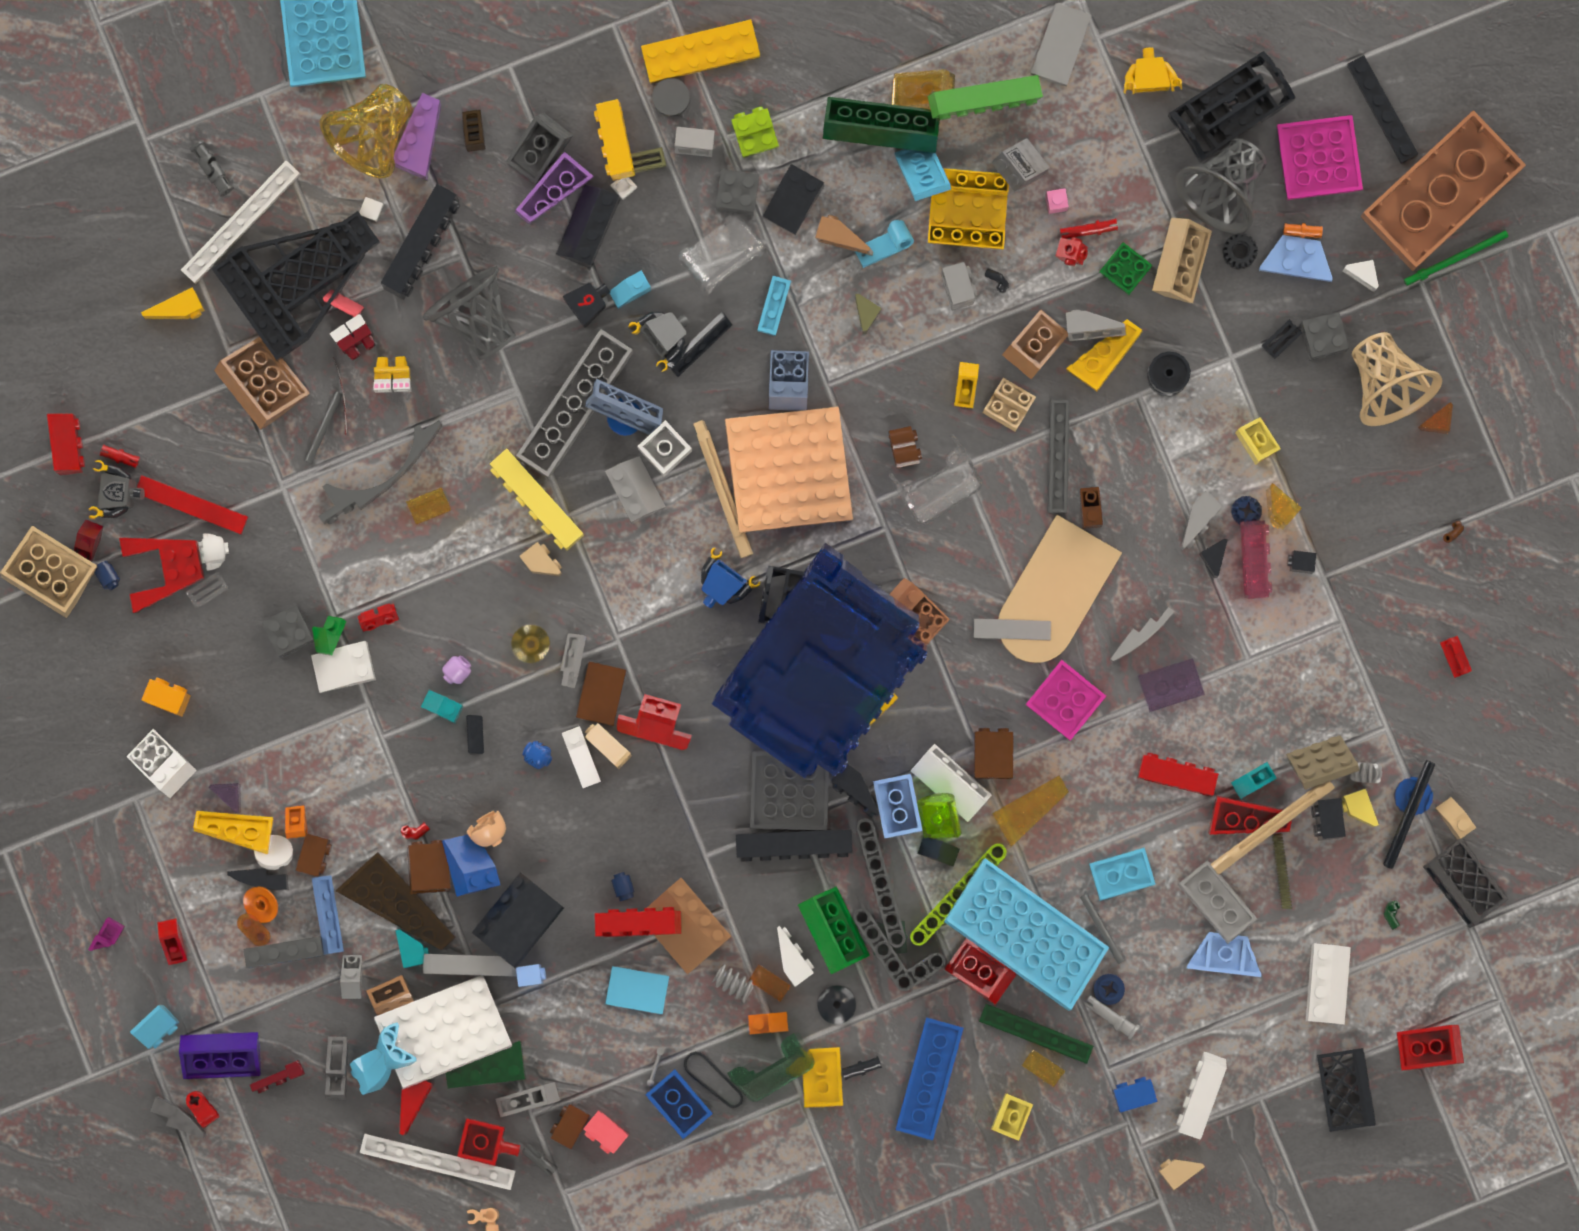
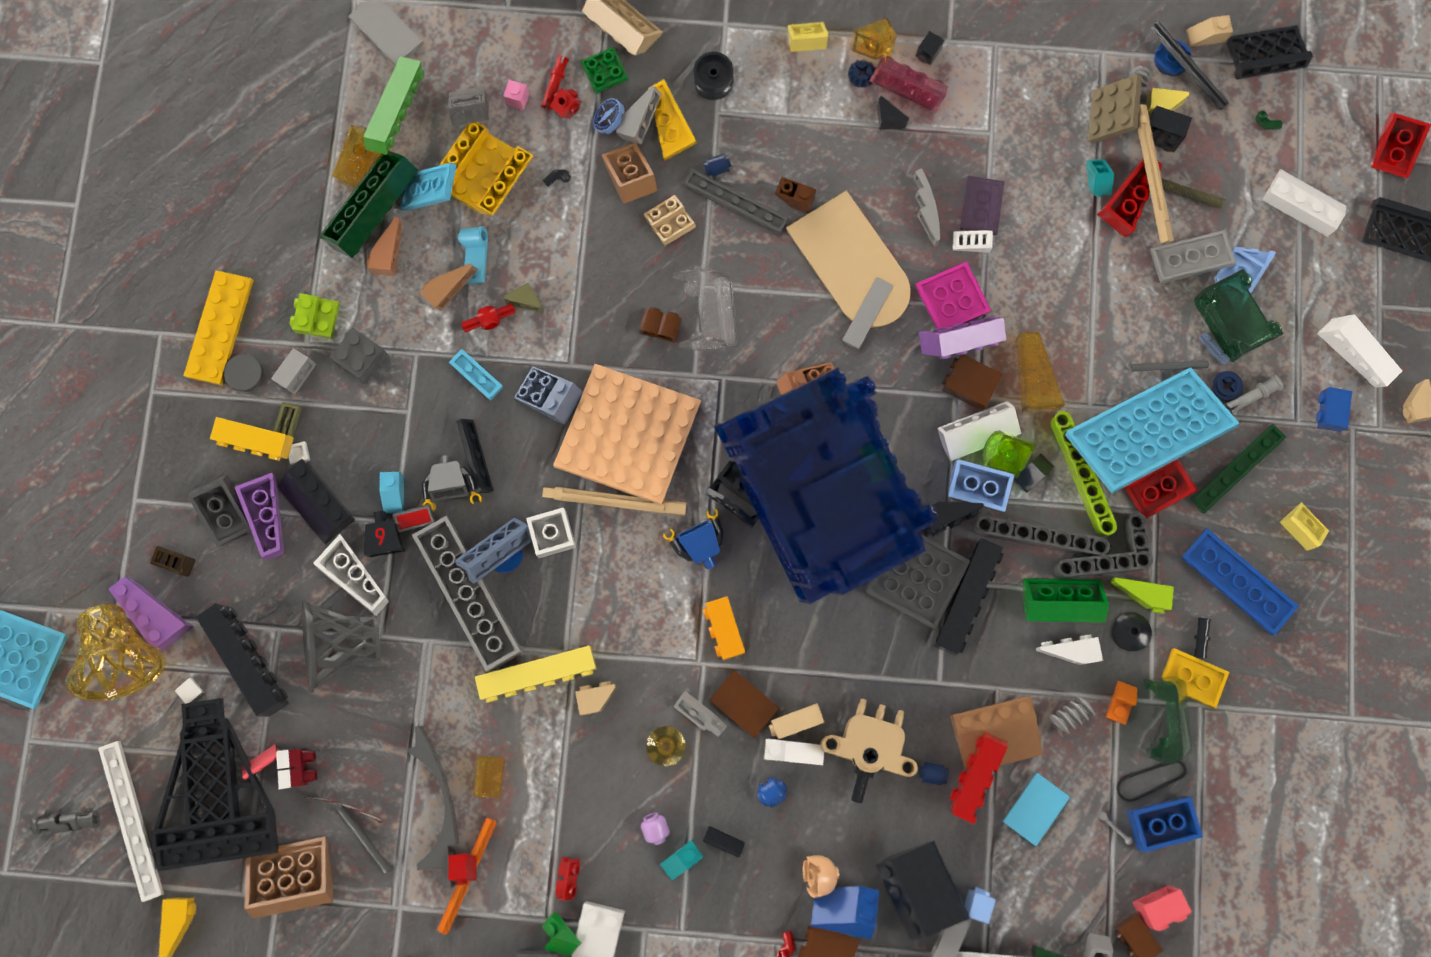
camera: 60 degrees left, 5 degrees down
hips [374,356,412,393] -> none
light grey slope [605,456,666,524] -> none
red plate [617,694,692,750] -> none
clear windscreen [678,213,766,297] -> none
clear orange slope [748,965,791,1002] -> none
black slope [763,164,824,235] -> none
light grey brick [941,262,977,311] -> none
yellow slope [954,362,979,408] -> none
clear yellow panel [1021,1049,1065,1087] -> none
medium azure tile [1089,848,1156,901] -> none
red brick [1137,753,1219,797] -> none
light grey slope [1181,491,1222,550] -> none
none -> white wedge [313,534,389,616]
none -> nougat slope [367,217,403,276]
none -> tile [393,504,436,533]
none -> orange axle [437,818,497,935]
none -> red brick [448,854,477,885]
none -> red axle [461,304,516,332]
none -> tile [593,98,625,134]
none -> dark blue brick [703,153,732,177]
none -> light orange brick [703,596,745,661]
none -> tan piece [821,698,918,803]
none -> wedge [919,317,1006,359]
none -> white slope [953,230,993,253]
none -> lime slope [1110,577,1174,614]
none -> clear green windscreen [1194,269,1284,362]
none -> sand blue axle [1199,332,1230,366]

